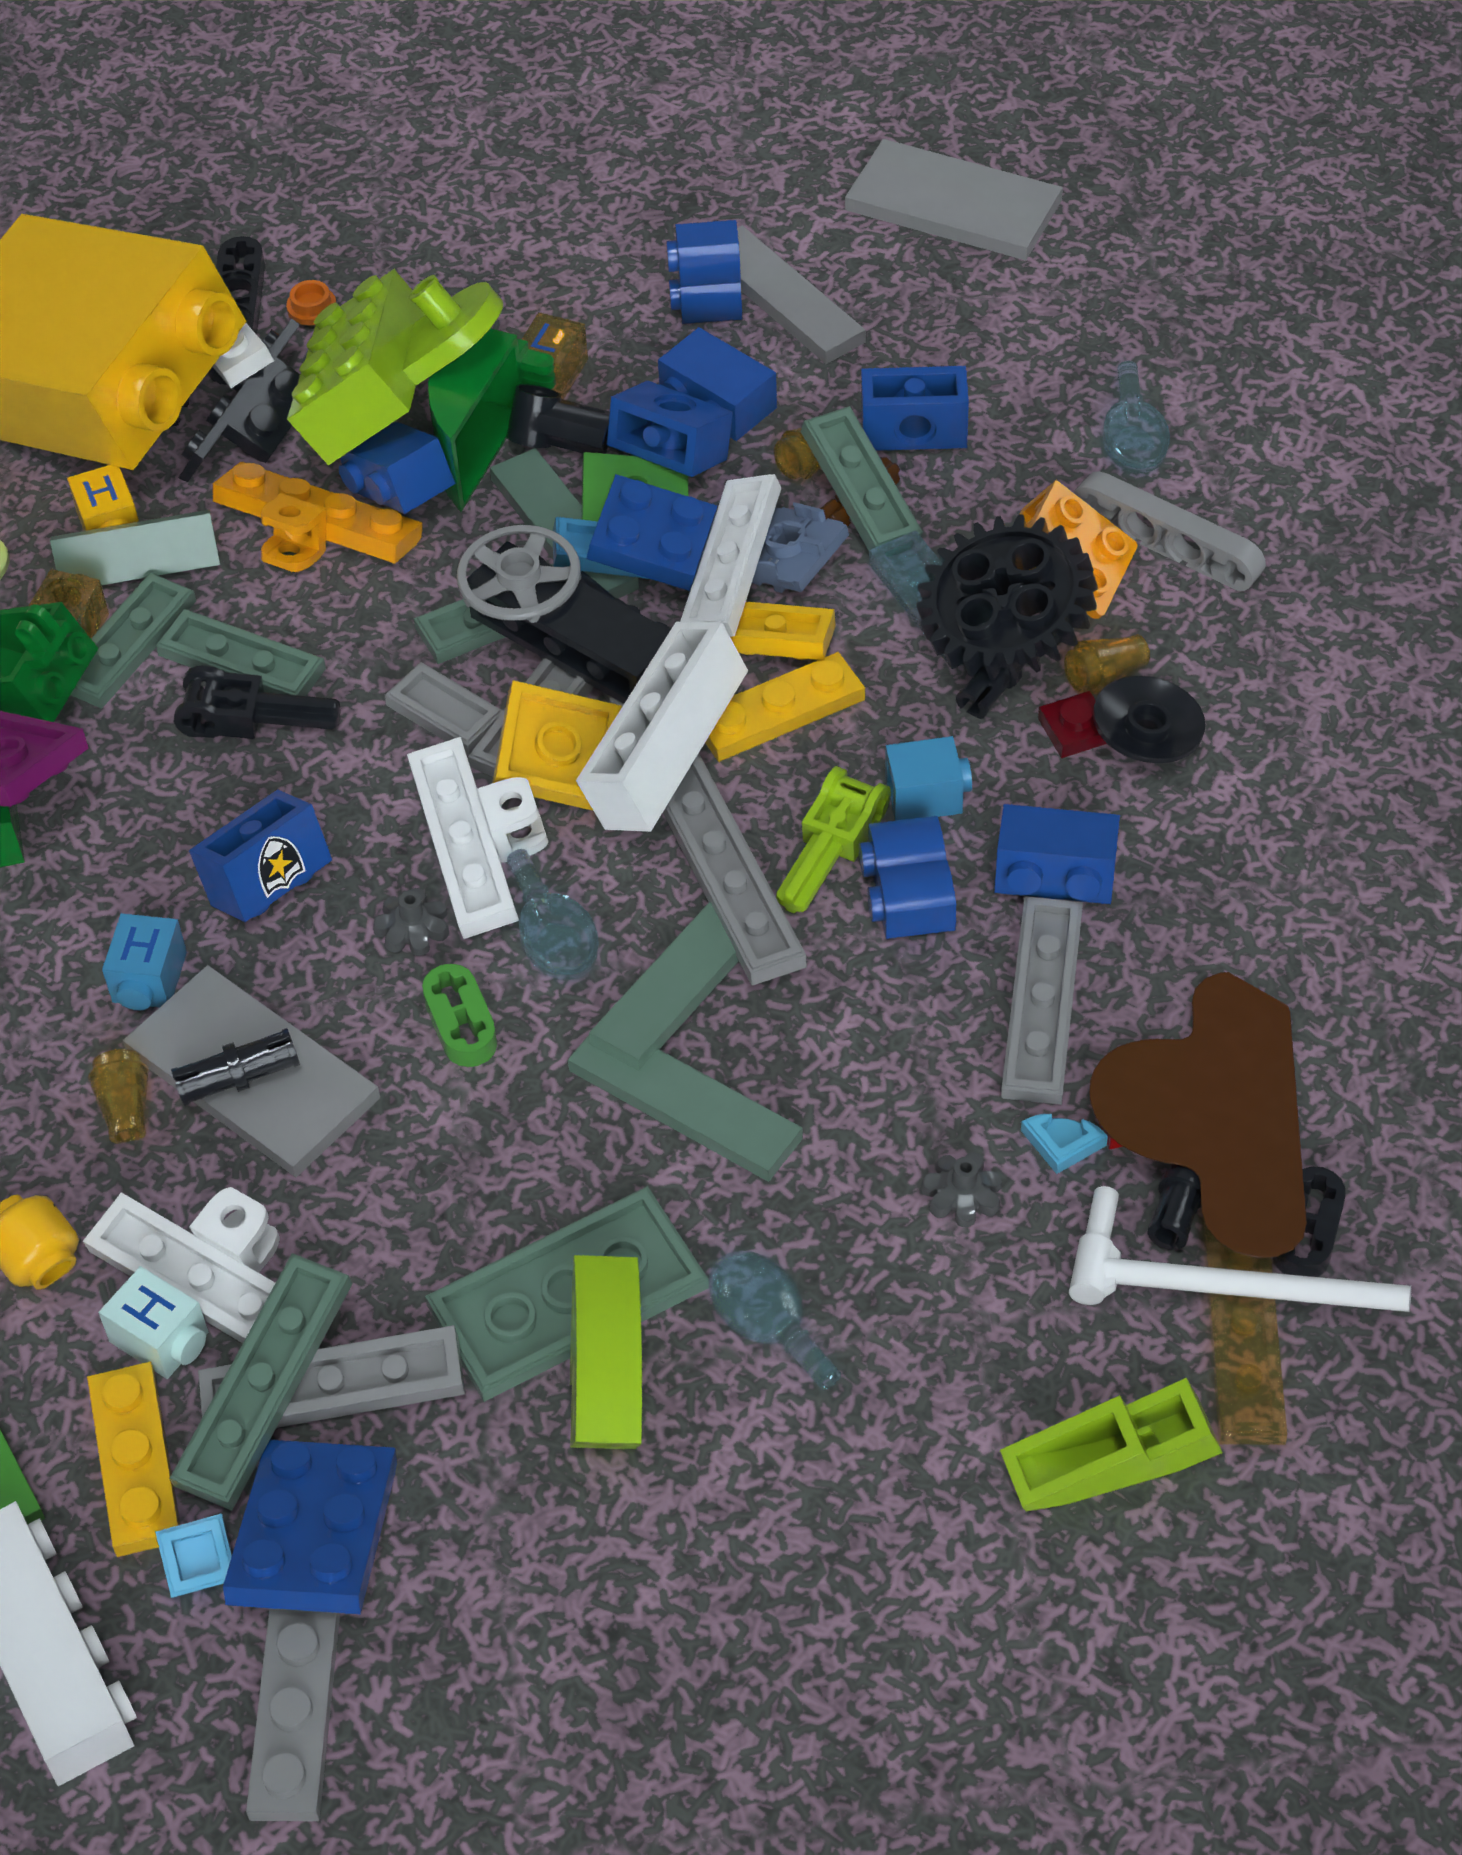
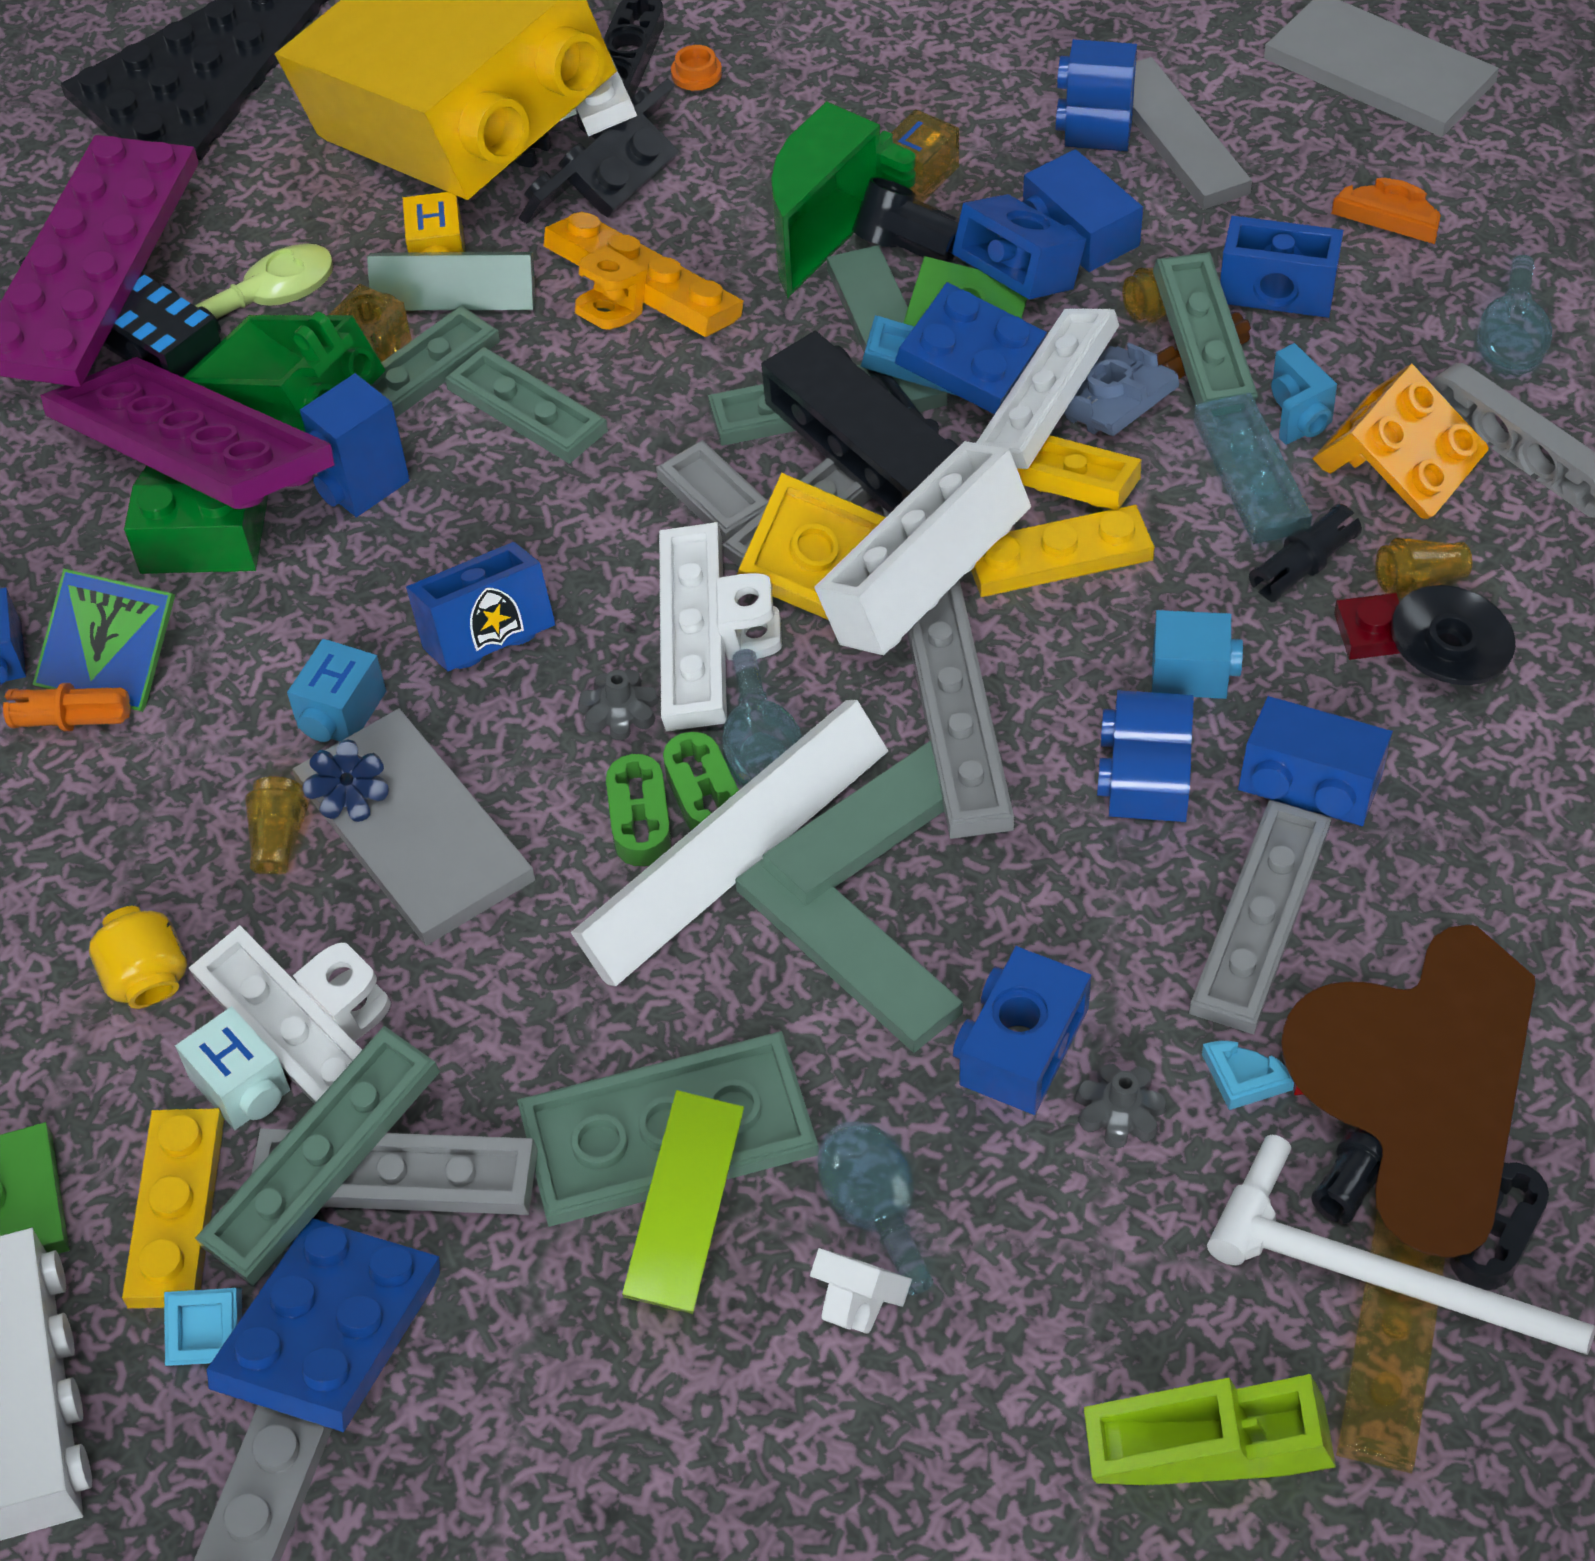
camera: 15 degrees right, 0 degrees up
black pin [171,1028,300,1106] -> none
black connector [173,665,341,739] -> none
lime brick [287,269,503,466] -> none
blue brick [339,421,456,514] -> none
light grey wheel [457,525,581,623] -> none
lime connector [776,766,891,913] -> none
black gear [916,514,1098,680] -> none
none -> blue brick [300,373,410,517]
none -> dark blue plant [302,739,389,822]
none -> white tile [571,700,888,986]
none -> bright green beam [663,732,739,830]
none -> white tile [810,1248,912,1334]
none -> blue brick [953,946,1091,1115]
none -> dark azure bracket [1271,343,1337,445]
none -> orange plate [1331,178,1441,244]

